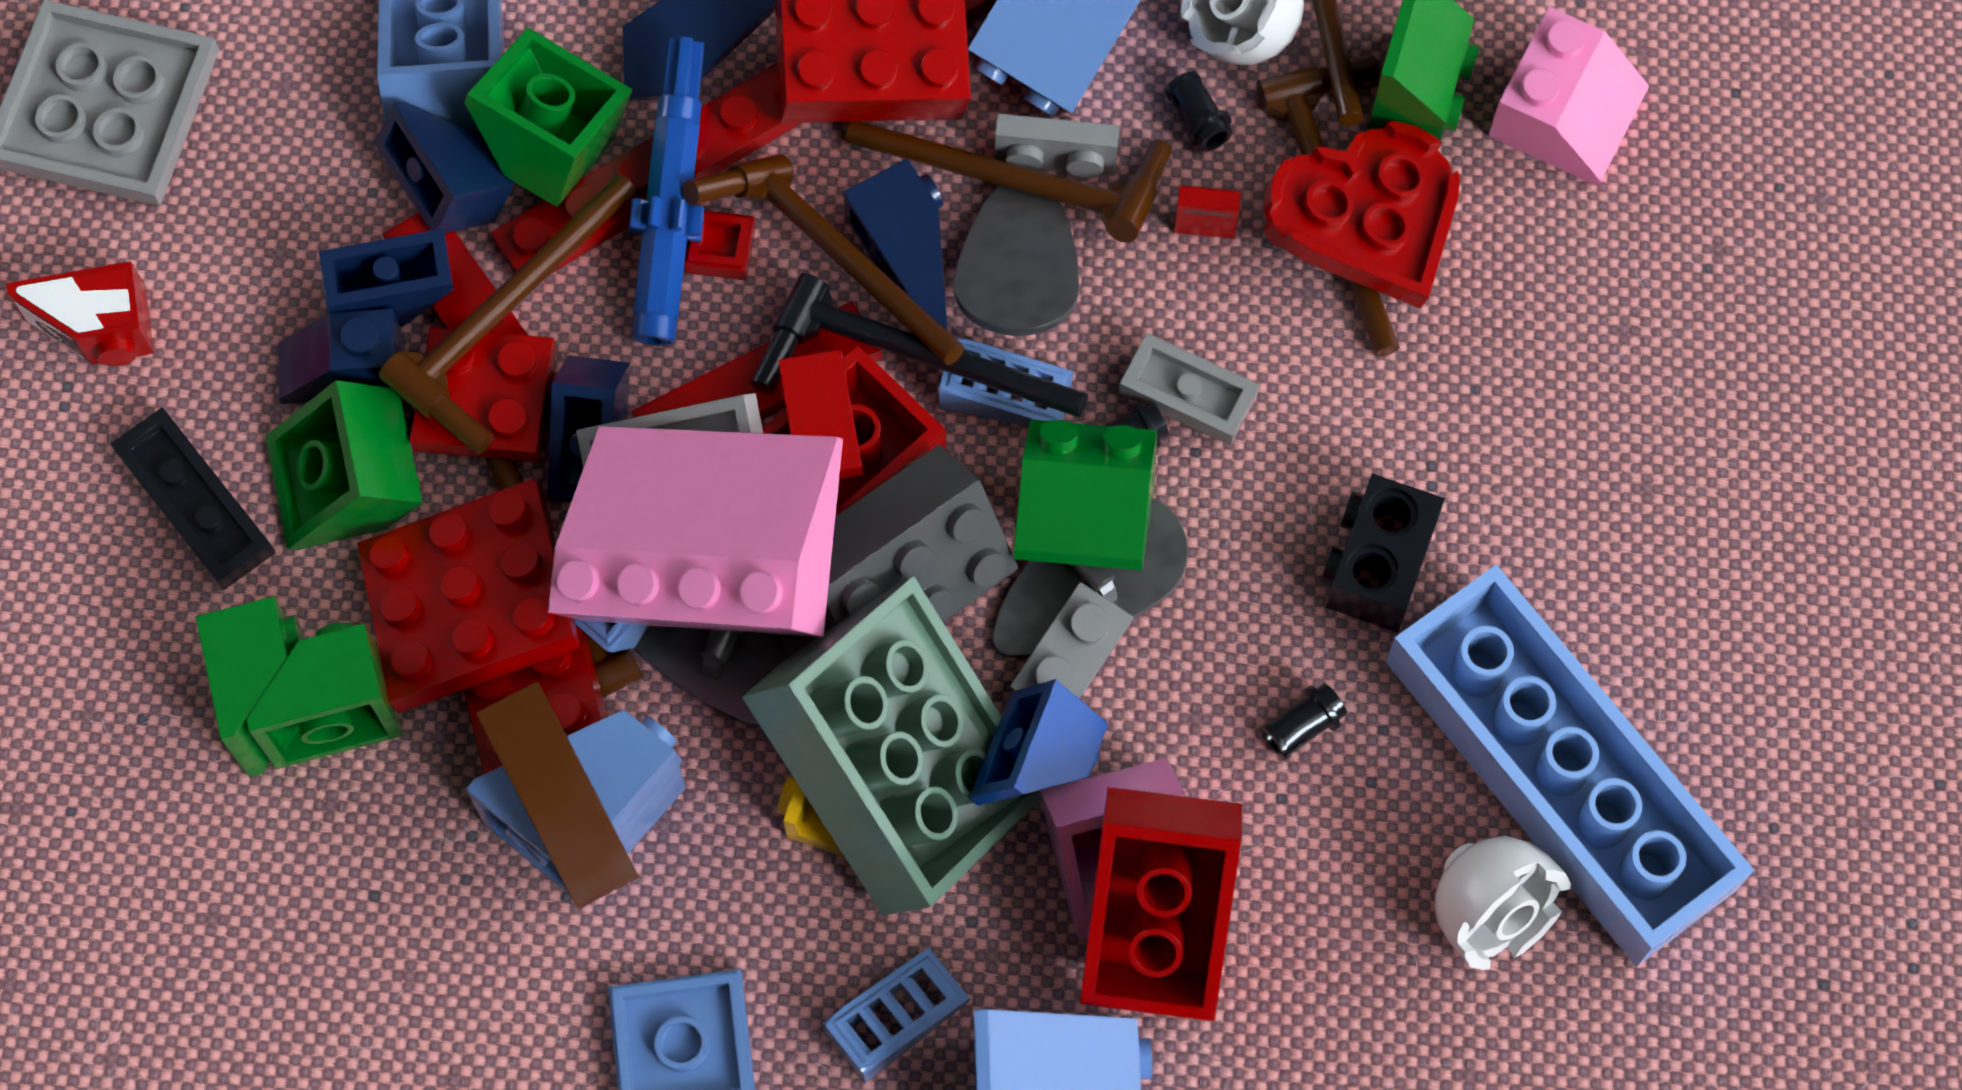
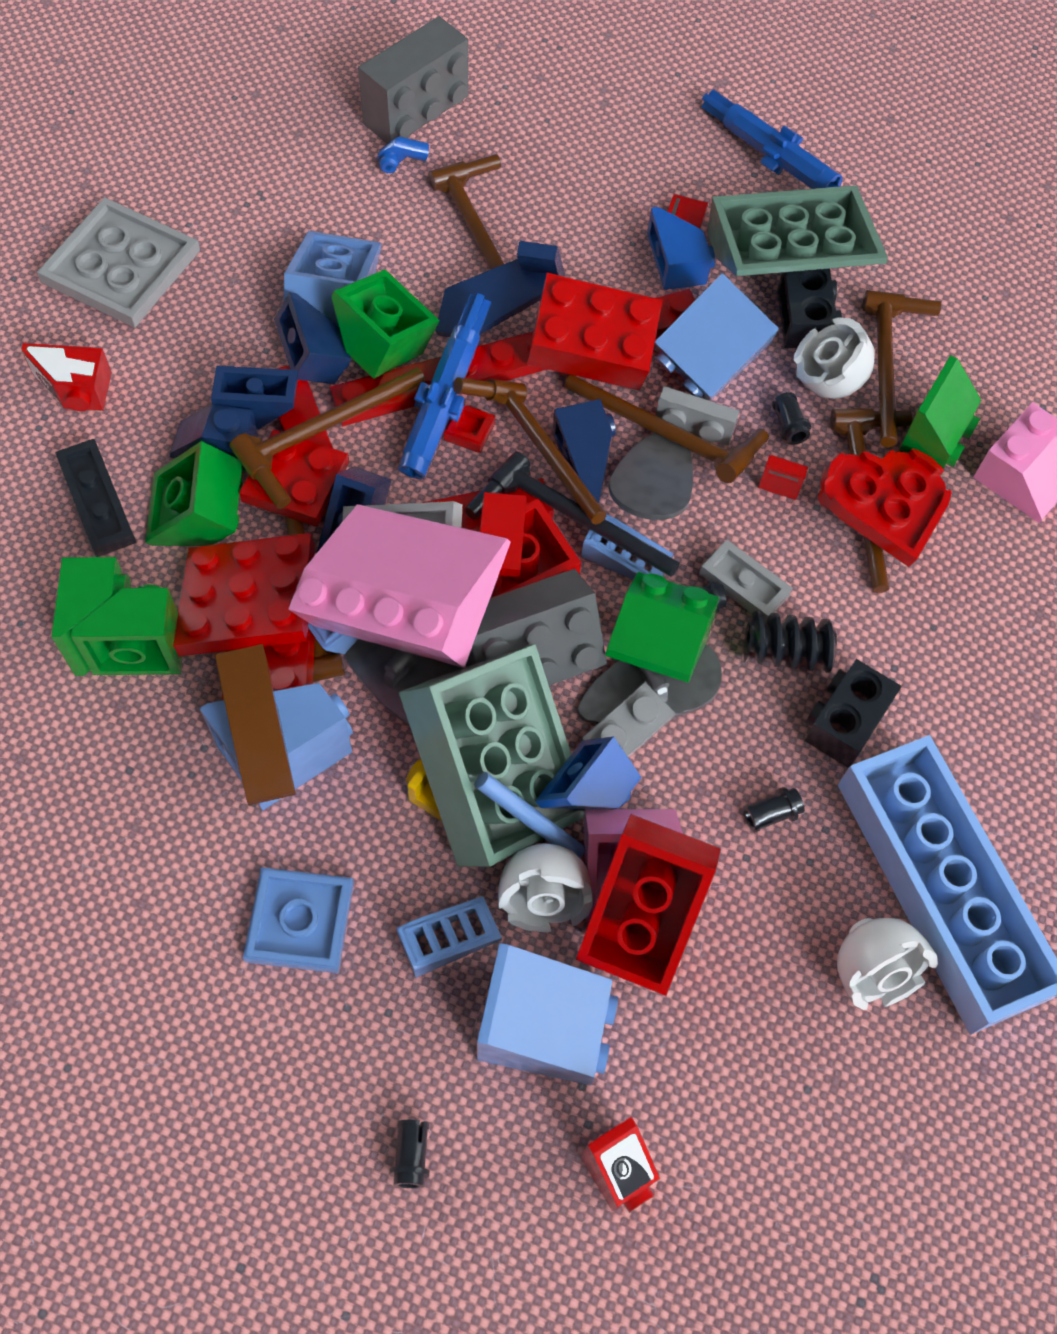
camera: 10 degrees right, 5 degrees down
none -> medium blue bar [475,772,585,858]
none -> white cylinder [498,843,593,932]
none -> black piece [743,611,837,673]

